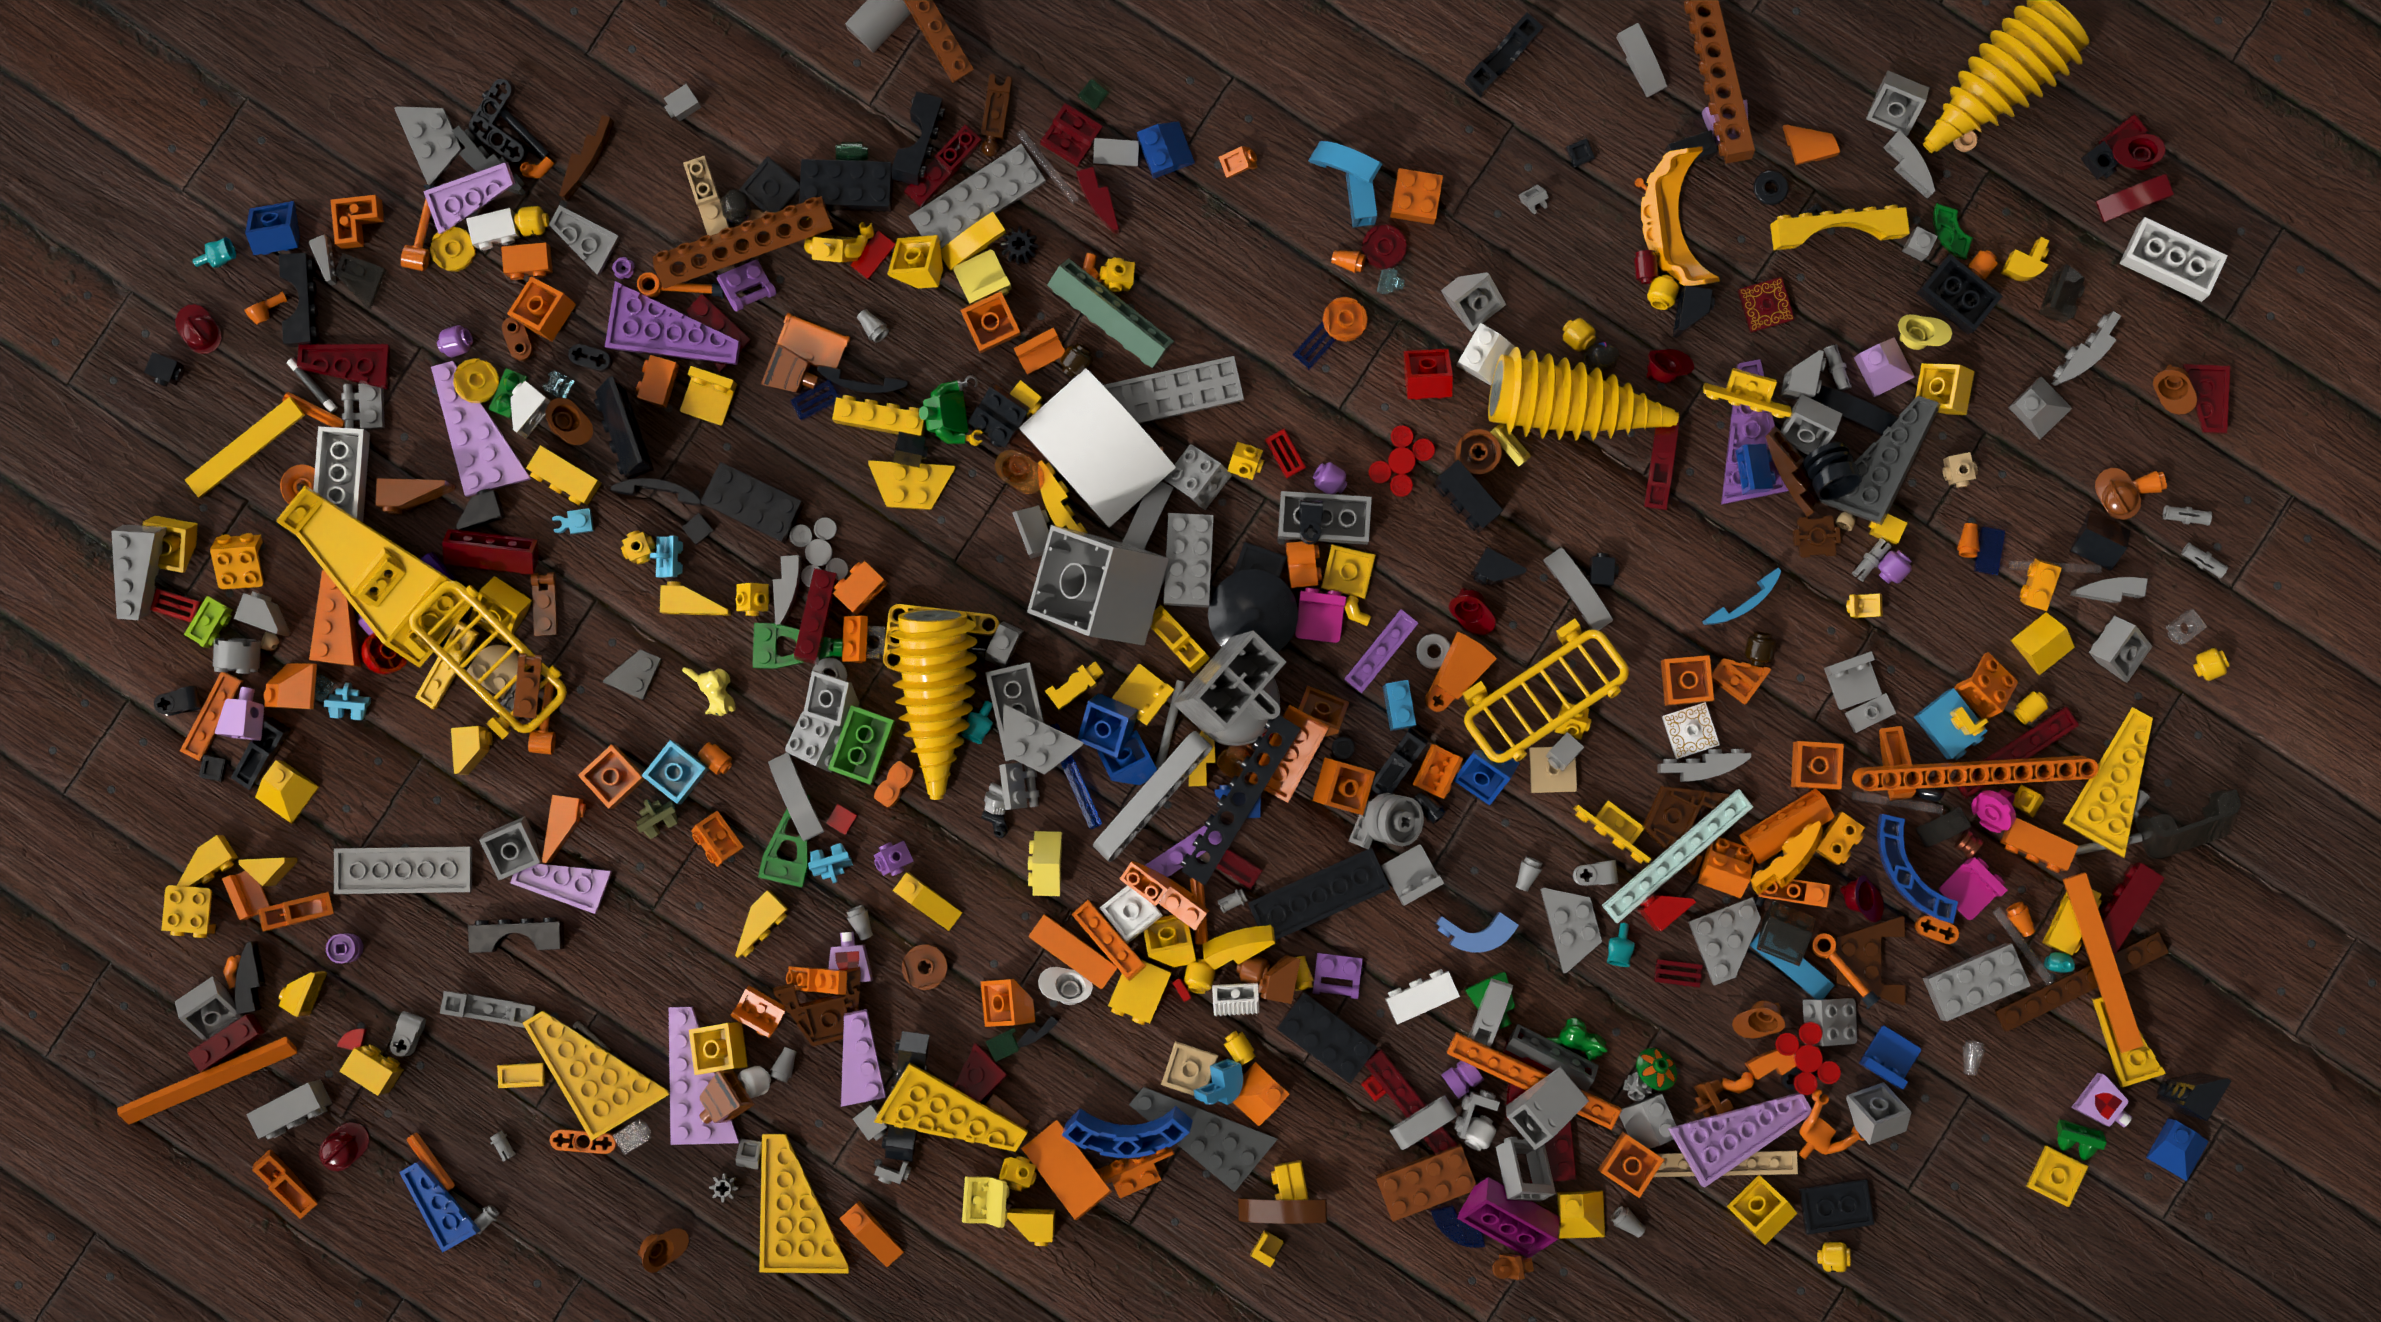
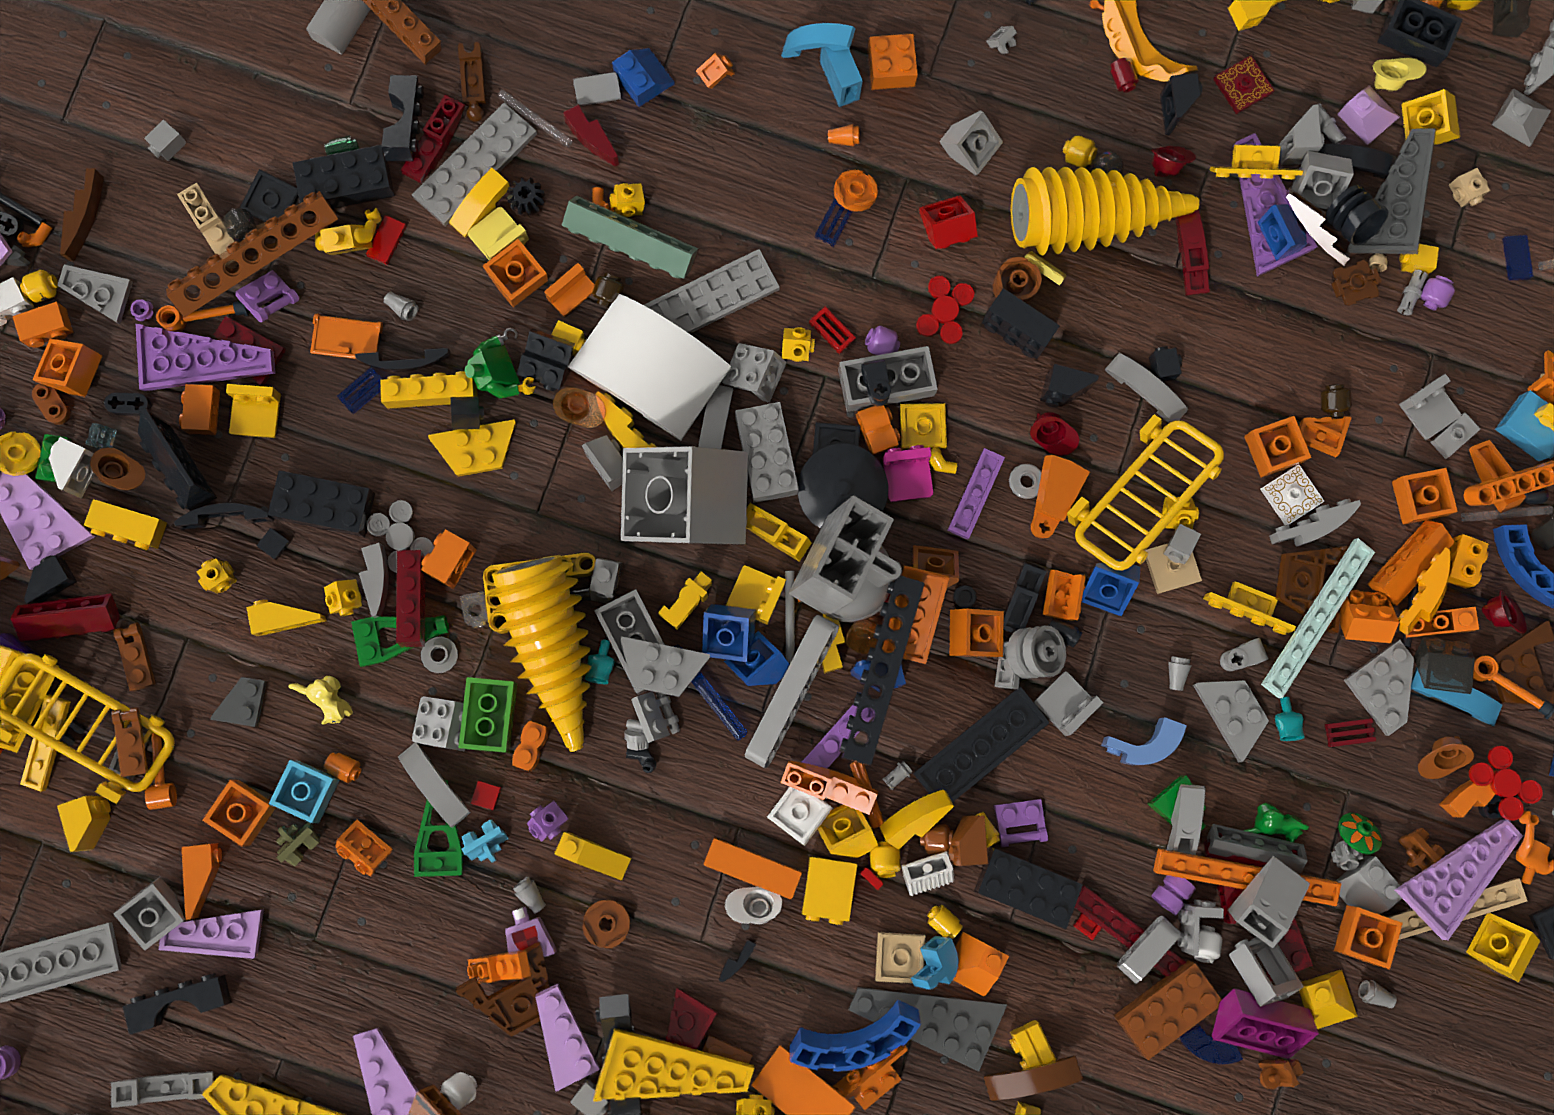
camera: 25 degrees left, 5 degrees down
tan slope [467,645,518,699] -> none
yellow slope [469,576,532,644] -> none
medium azure plate [552,508,594,534] -> none
medium azure hips [650,536,683,578] -> none
yellow slope [689,1022,748,1075] -> none
orange bracket [731,985,786,1038] -> none
yellow slope [735,890,789,958] -> none
dark orange torso [761,344,819,393] -> none
light grey cone [770,1047,797,1083] -> none
light grey slope [803,671,859,727] -> none
orange bracket [842,616,868,663] -> none
yellow slope [887,235,943,289] -> none
orange slope [981,979,1035,1027] -> none
clear green panel [986,1027,1019,1062] -> none
light yellow brick [1028,831,1062,896] -> none
dark red slope [1040,103,1103,167] -> none
orange tile [1071,900,1146,981] -> none
clear green tile [1078,79,1109,111] -> none
dark red tile [1216,849,1263,889] -> none
dark red tile [1362,224,1407,270] -> none
clear light blue tile [1377,268,1405,294] -> none
dark azure brick [1383,680,1416,731] -> none
white brick [1385,969,1460,1025] -> none
white slope [1456,323,1515,385] -> none
red slope [1637,895,1696,932] -> none
yellow head [1647,275,1679,310] -> none
dark azure slope [1702,568,1781,625] -> none
orange arm [1721,1072,1754,1094] -> none
light grey bracket [1803,998,1857,1046] -> none
yellow bracket [1846,594,1883,618] -> none
orange cone [1957,523,1980,558] -> none

